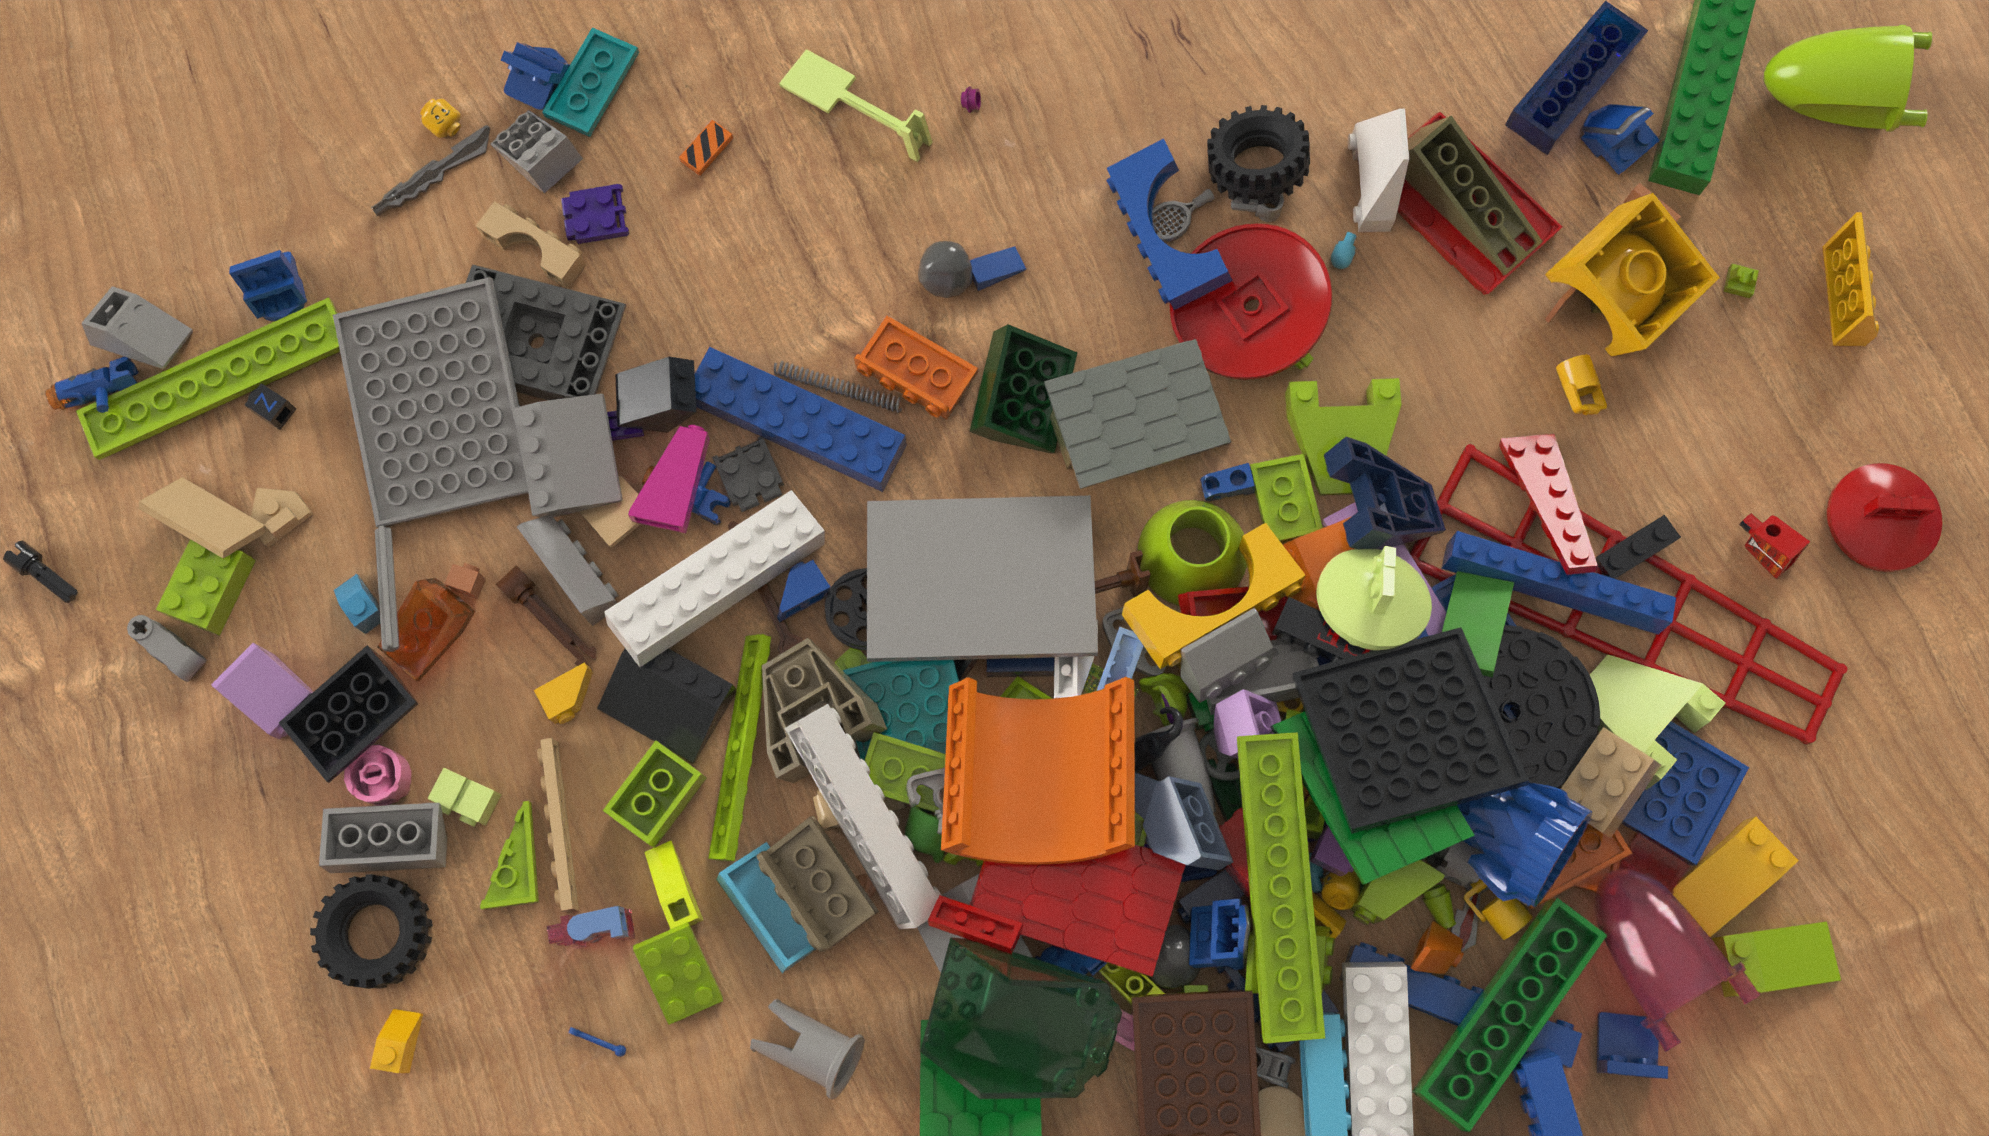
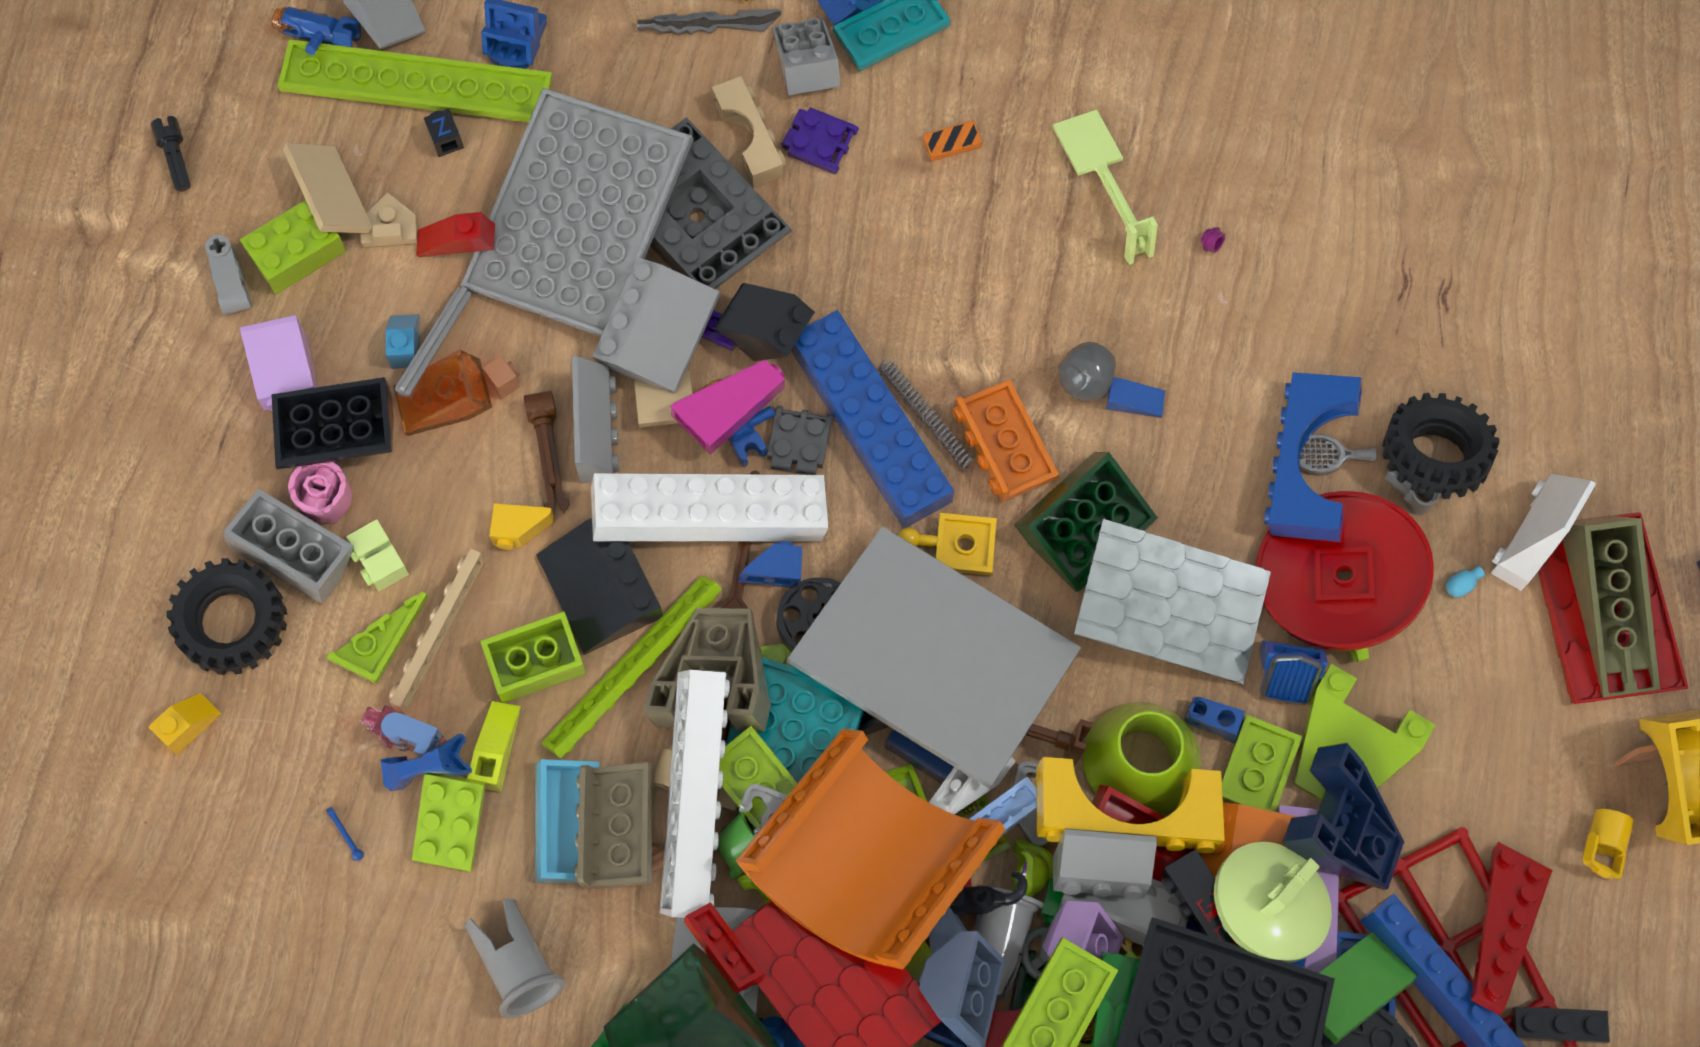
camera: 30 degrees right, 5 degrees down
none -> blue animal [380,734,472,791]
none -> red slope [416,212,495,257]
none -> yellow plate [898,513,997,576]
none -> blue piece [1260,640,1328,704]

